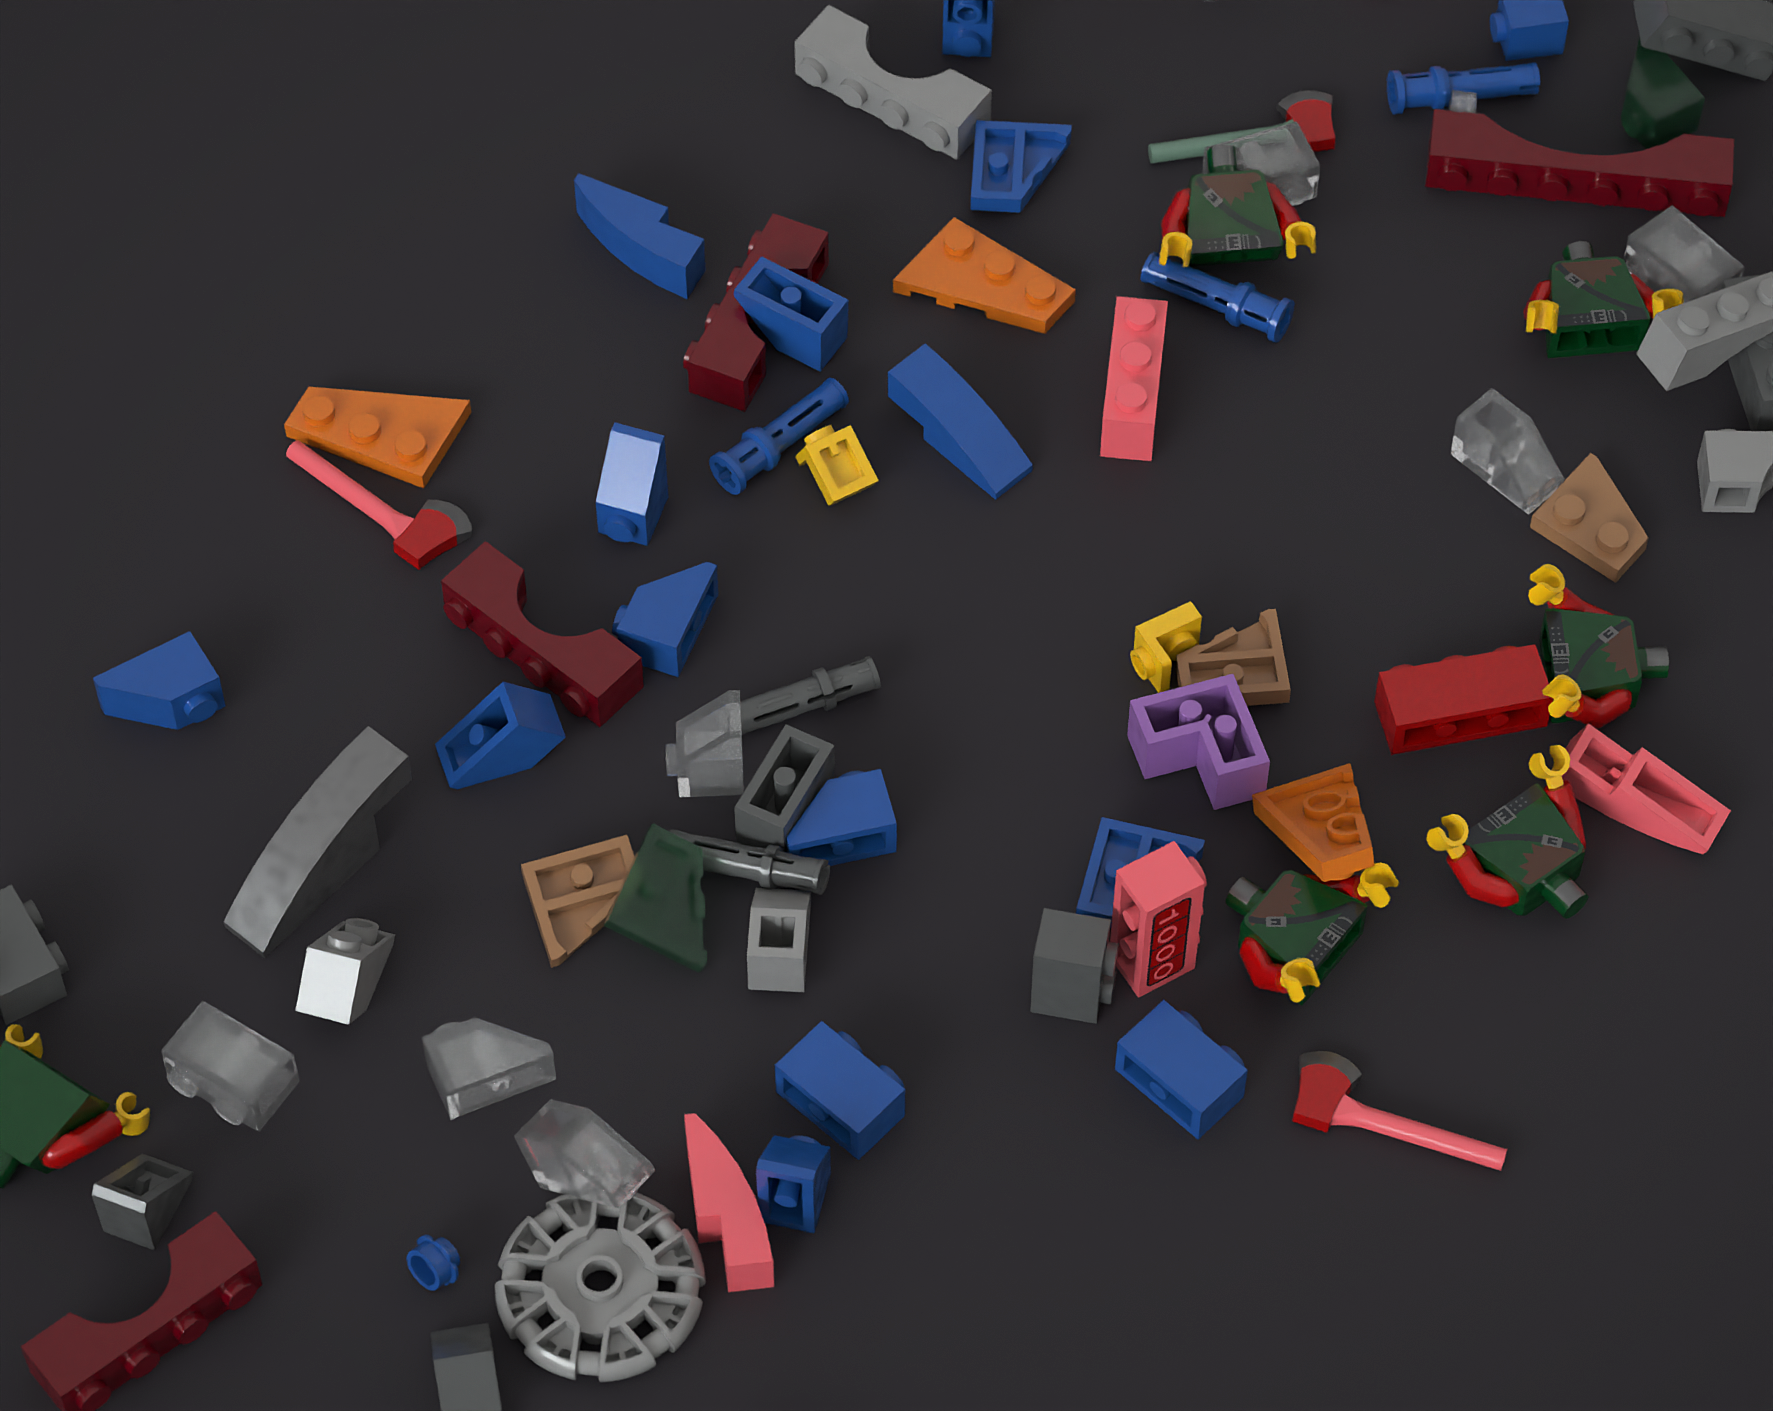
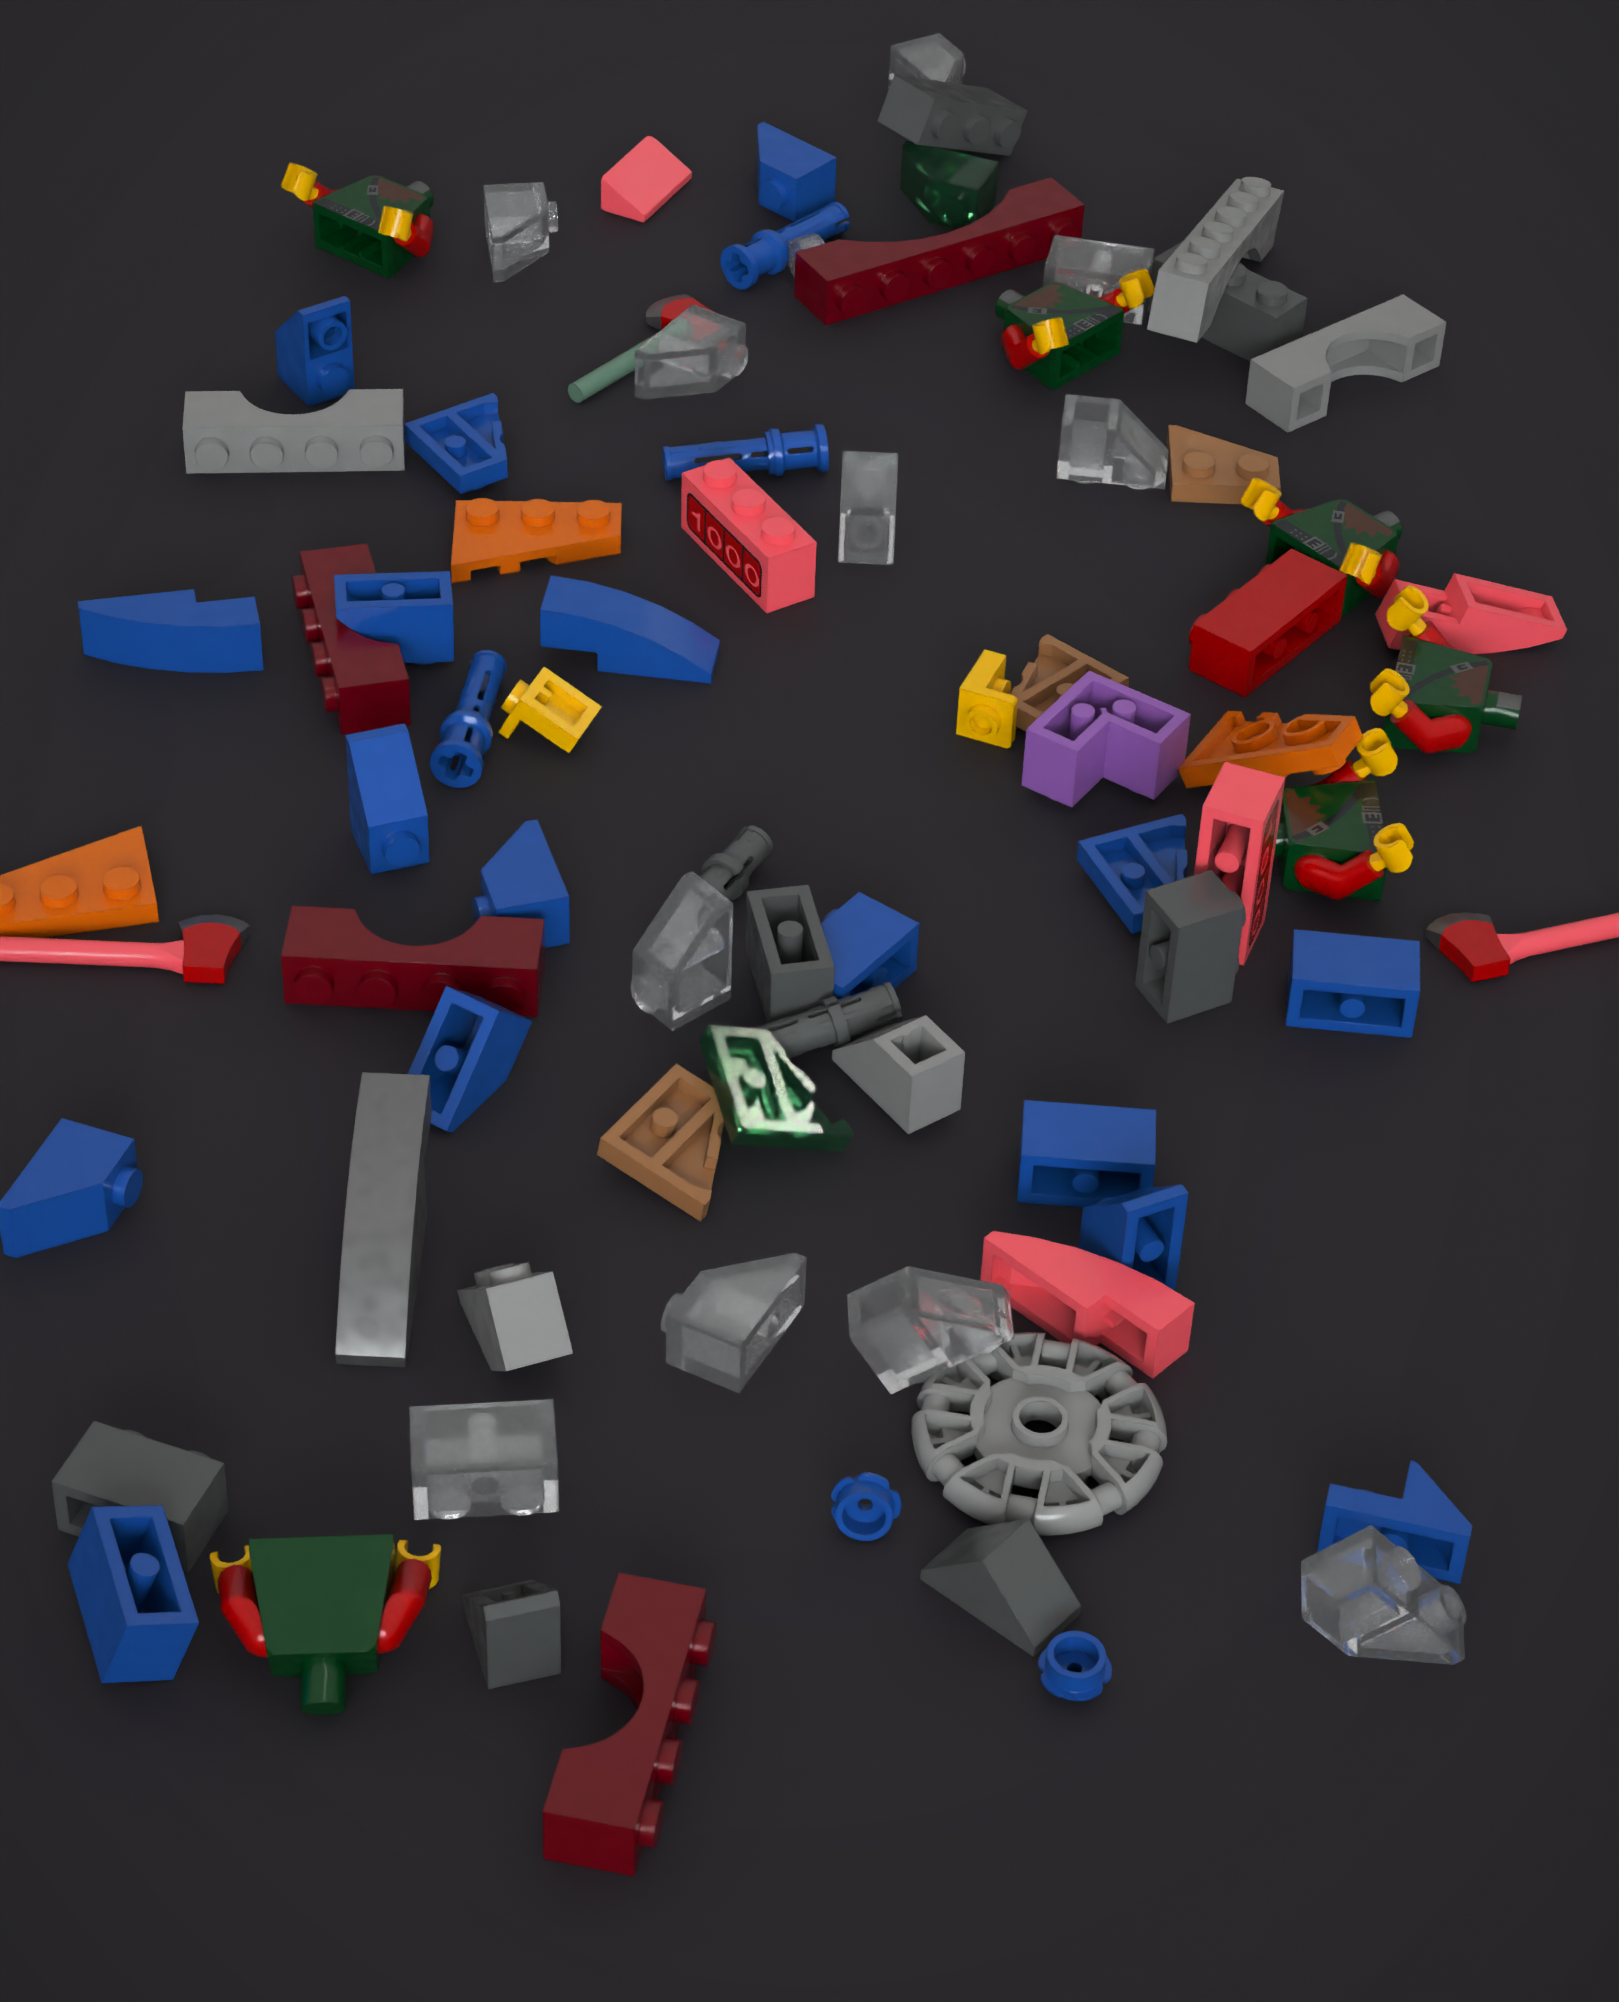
camera: 40 degrees left, 15 degrees down
torso [1159,145,1316,267] -> none
none -> clear slope [838,451,898,565]

